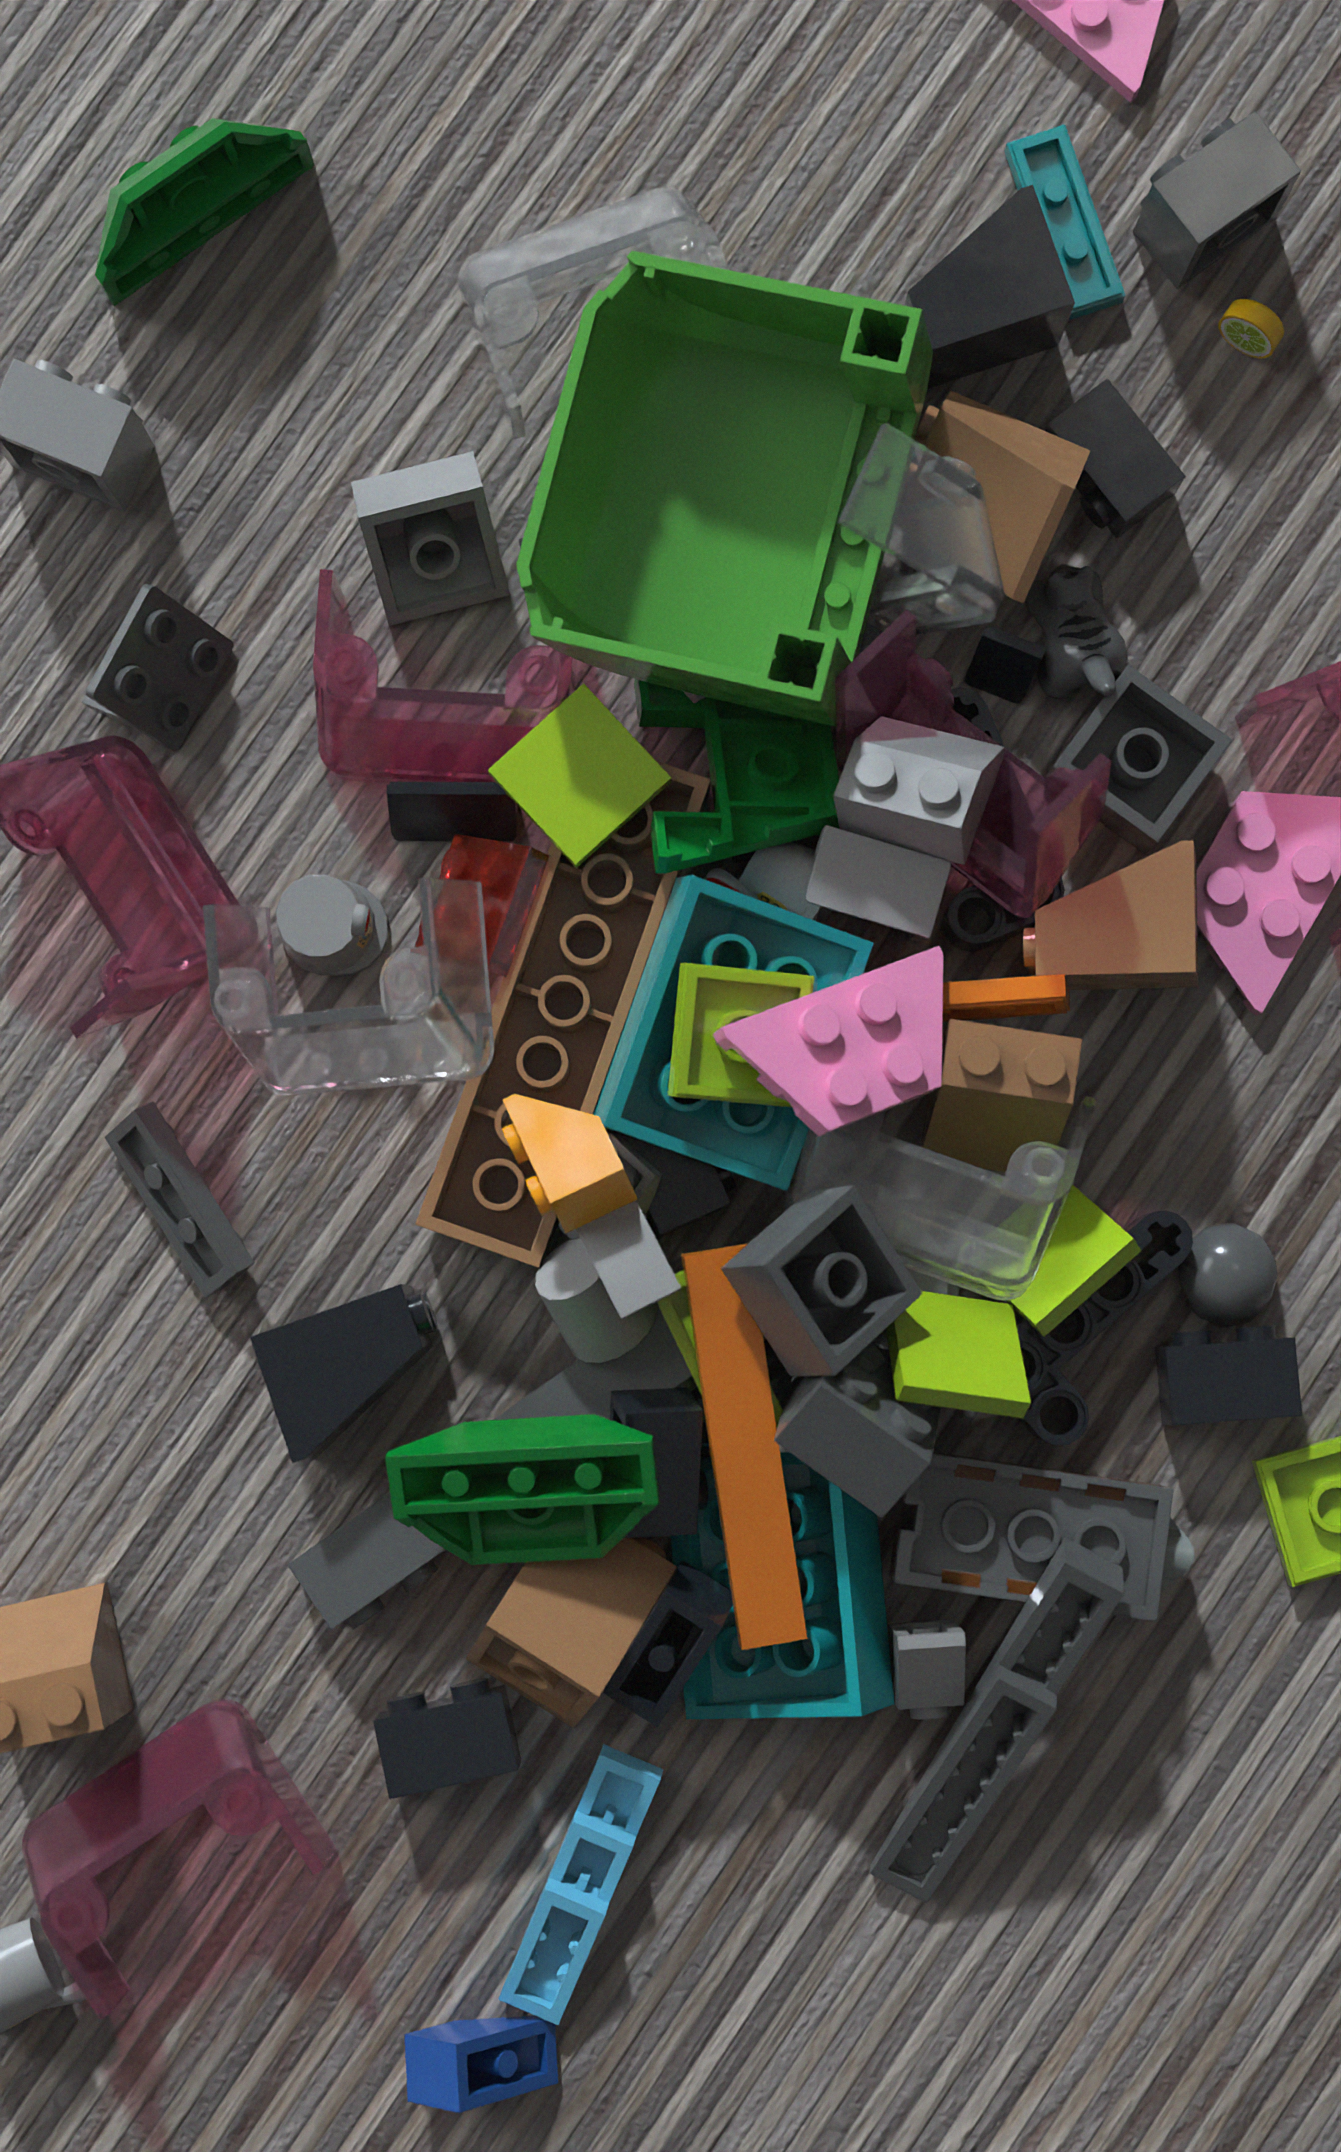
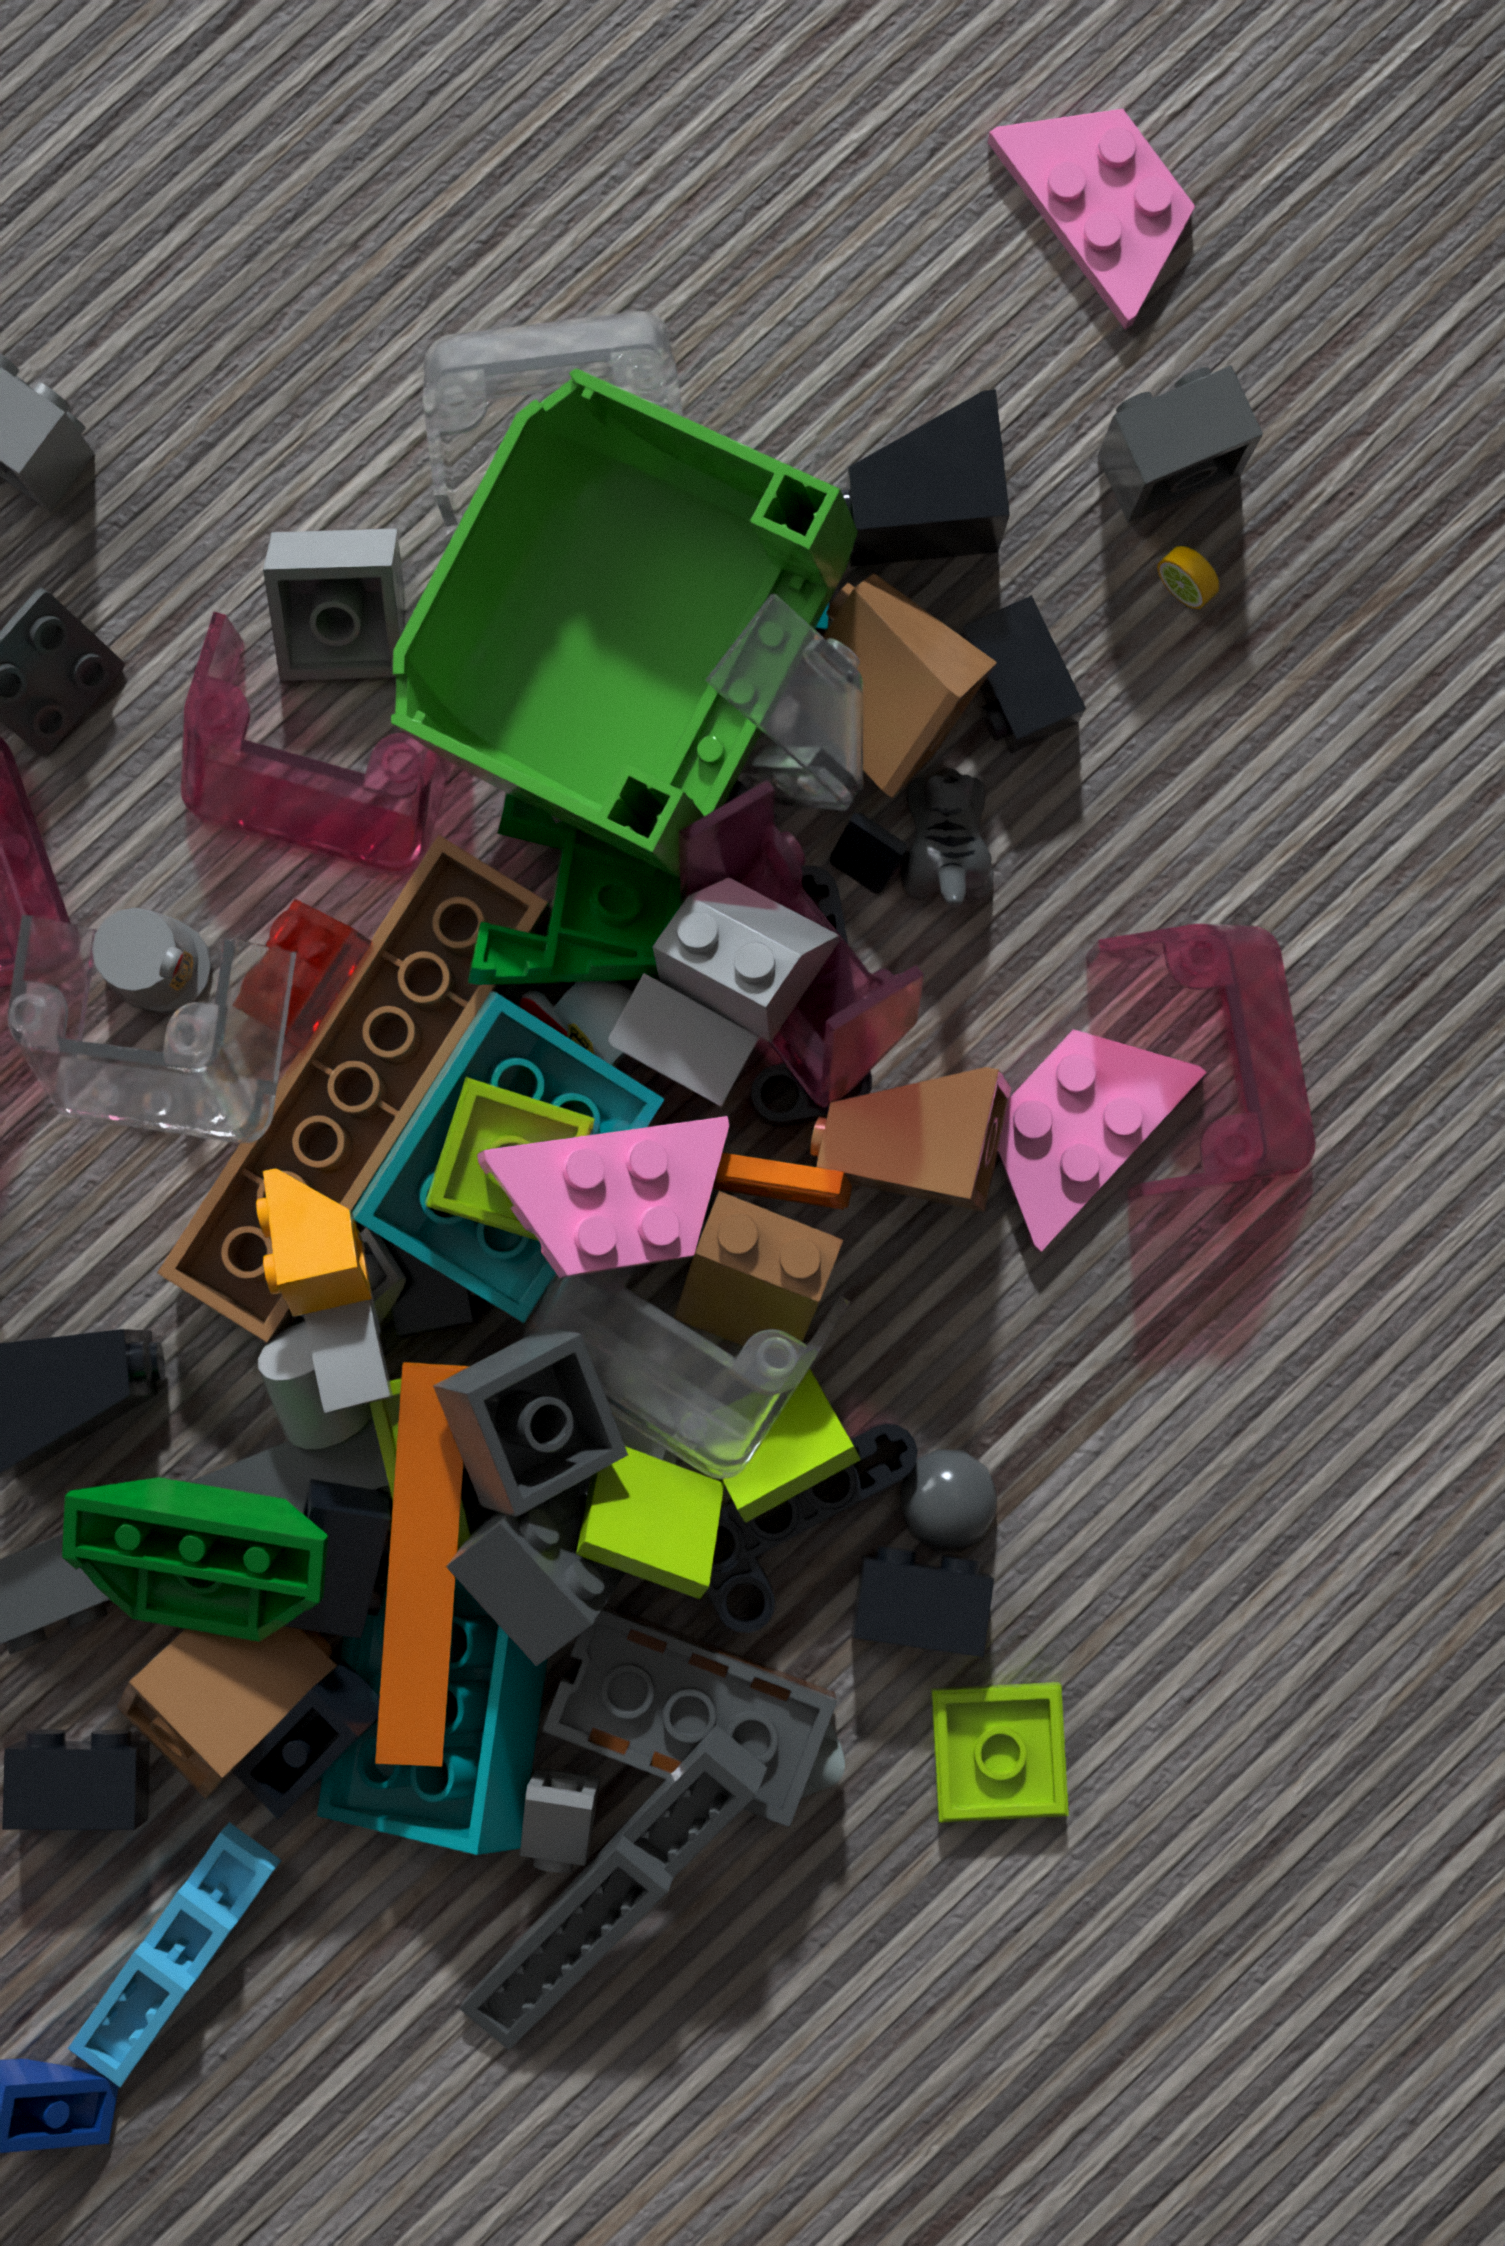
camera: 10 degrees right, 0 degrees up
green wedge [95,118,315,307] -> none
black slope [386,782,518,842] -> none
lime tile [488,683,672,868] -> none
teal tile [1004,124,1126,321] -> none
dark grey brick [1044,664,1233,855] -> none

